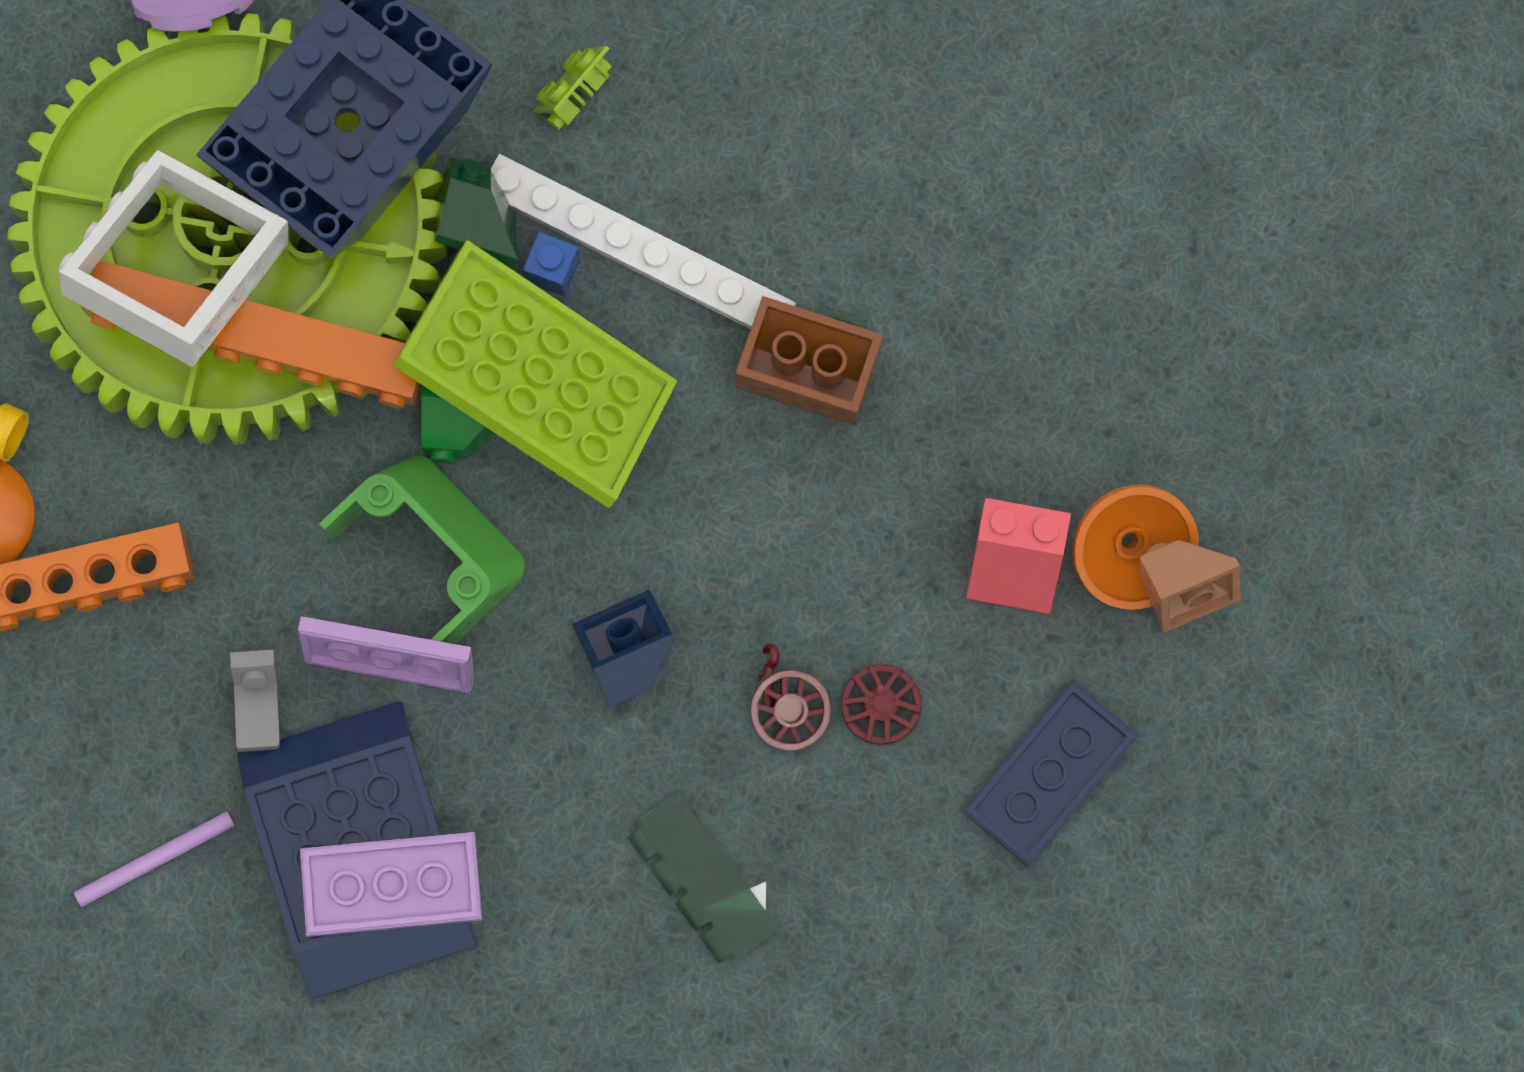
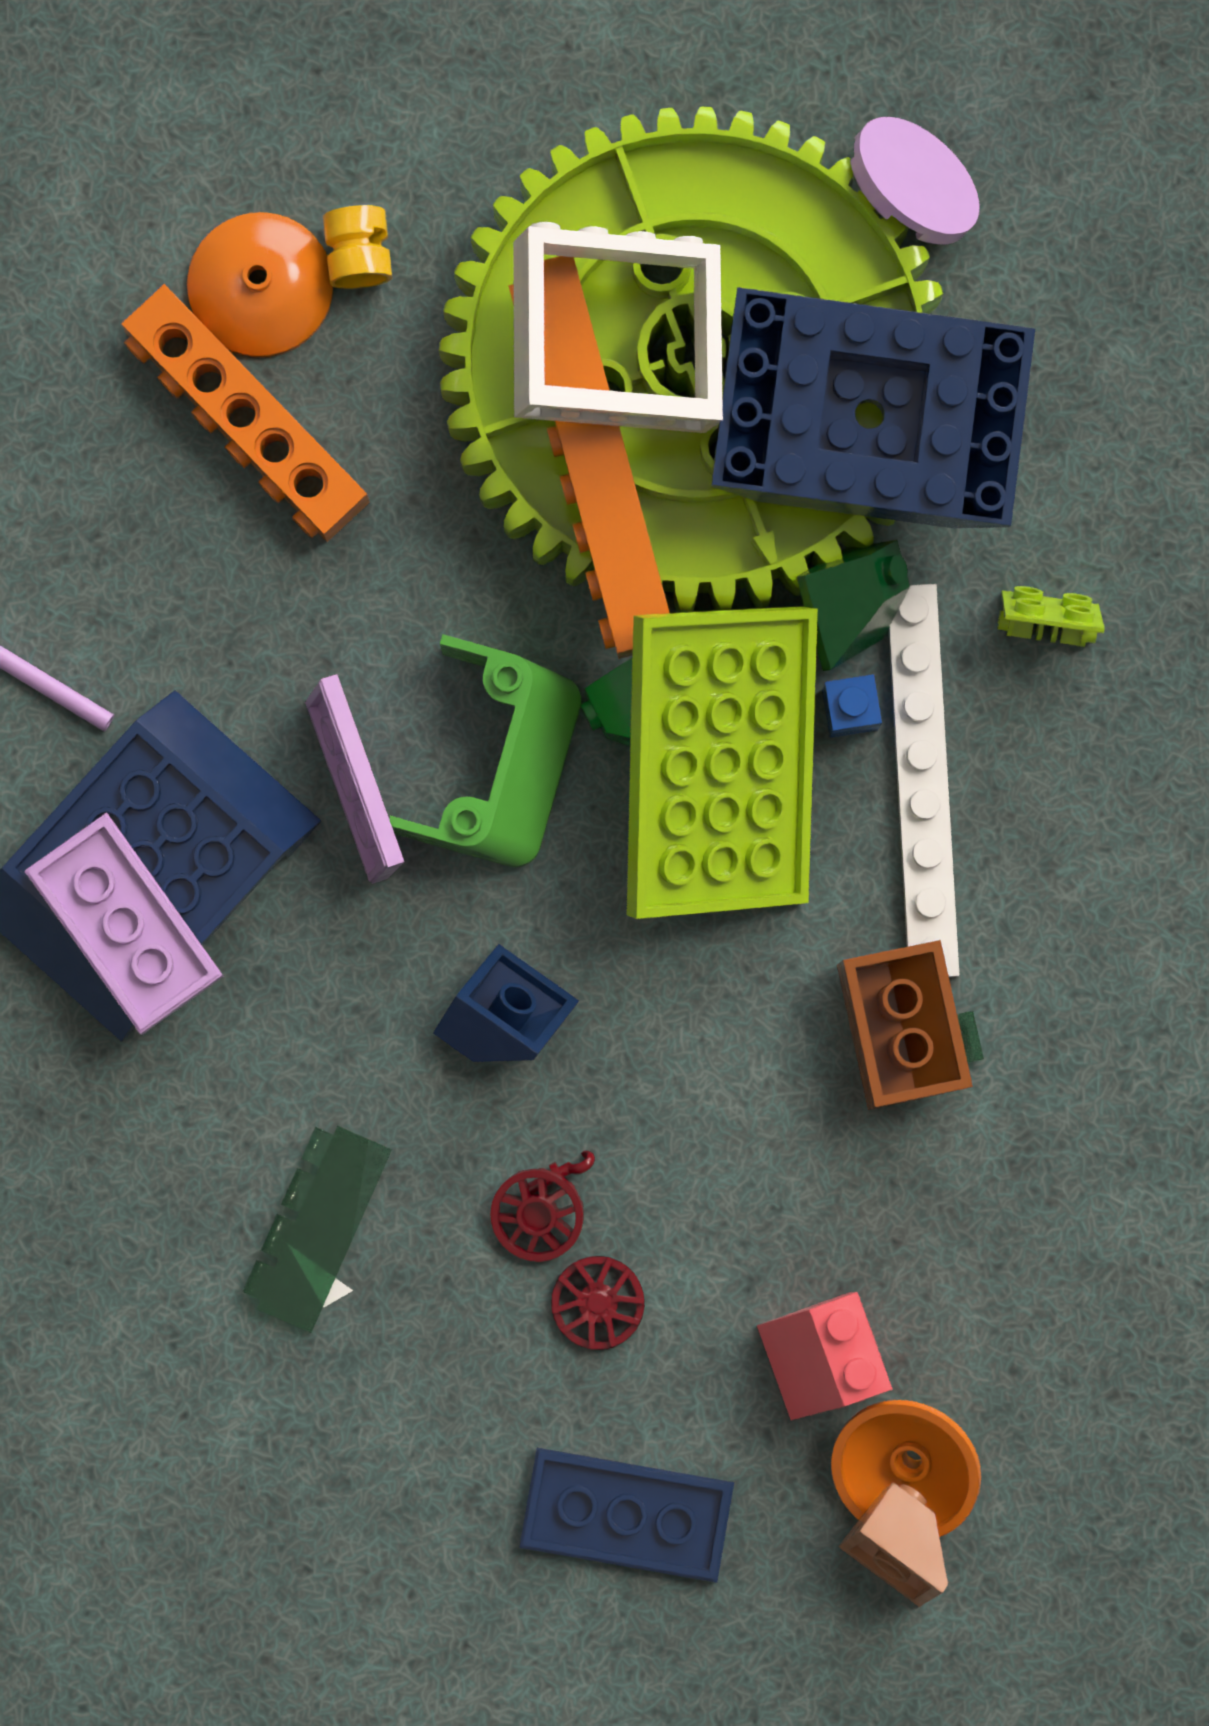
camera: 55 degrees right, 5 degrees up
light grey bracket [230,650,280,752] -> none

